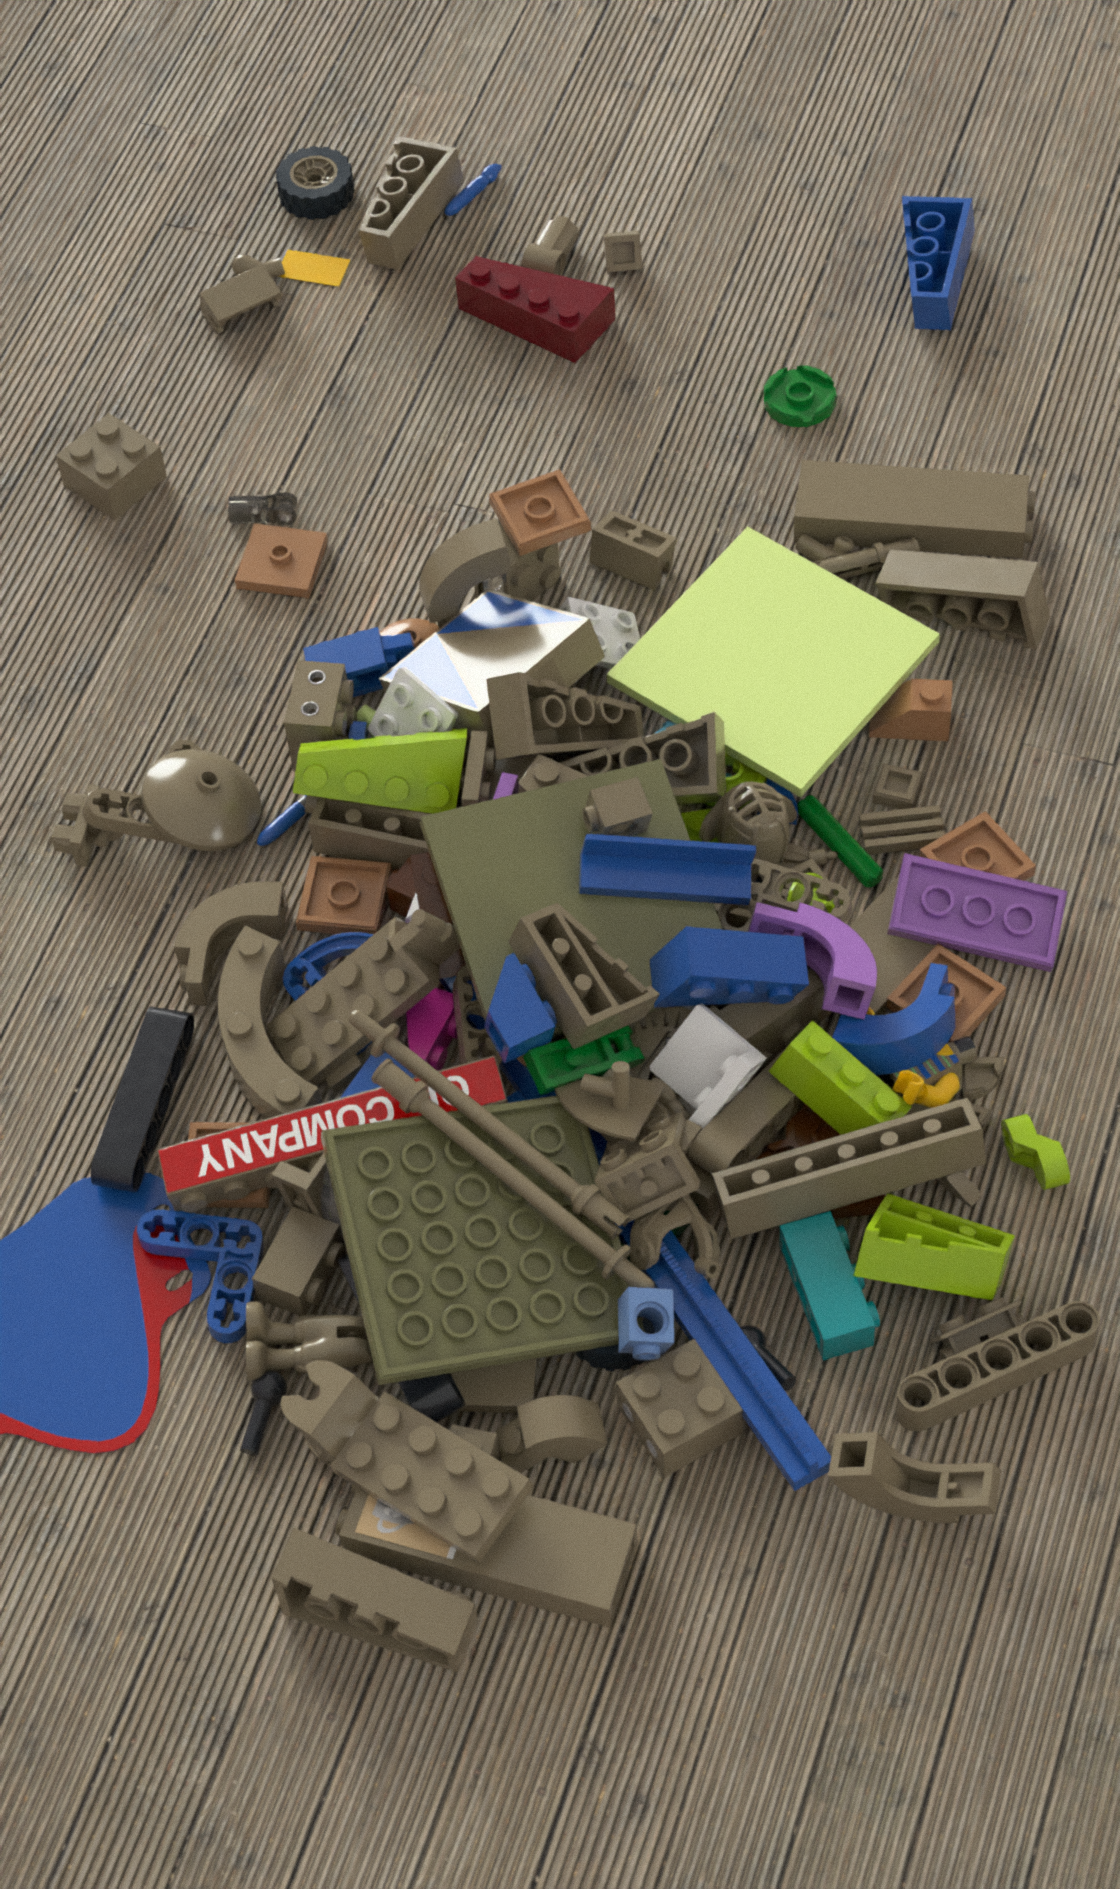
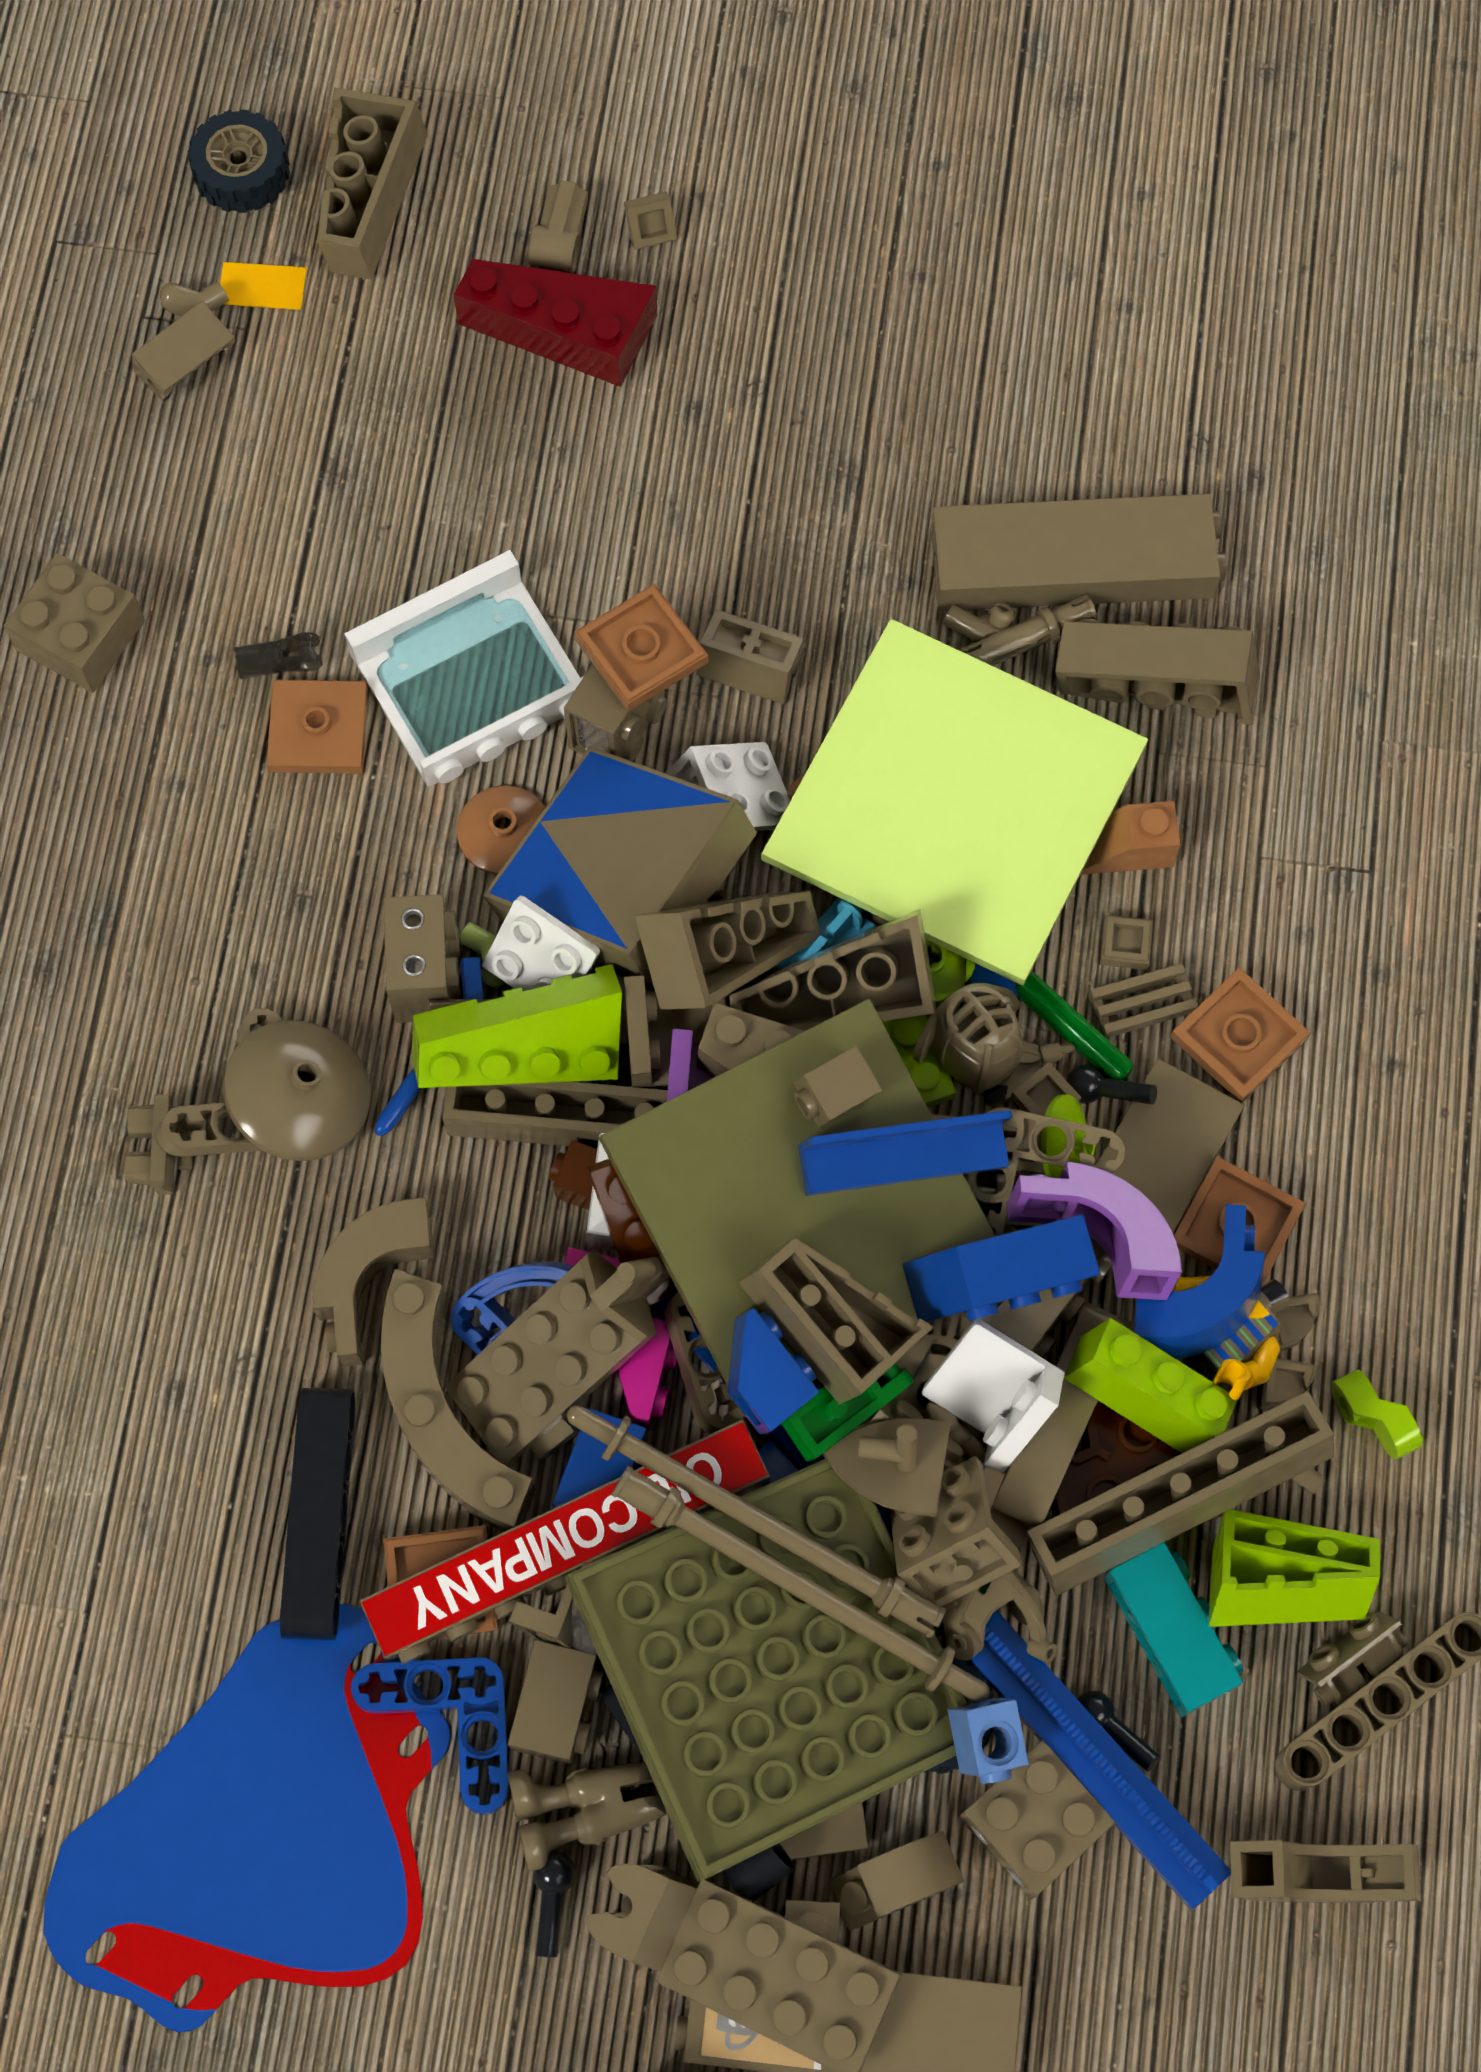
camera: 15 degrees left, 15 degrees up
medium nougat plate [296,856,392,934] -> none
blue hinge [303,627,416,697] -> none
dark tan arch [419,518,513,629] -> none
blue piece [444,163,502,216] -> none
green tile [764,365,836,427] -> none
medium lavender tile [887,853,1067,972] -> none
blue wedge [902,196,975,330] -> none
none -> panel [344,550,584,788]
none -> black bar [1066,1065,1157,1105]

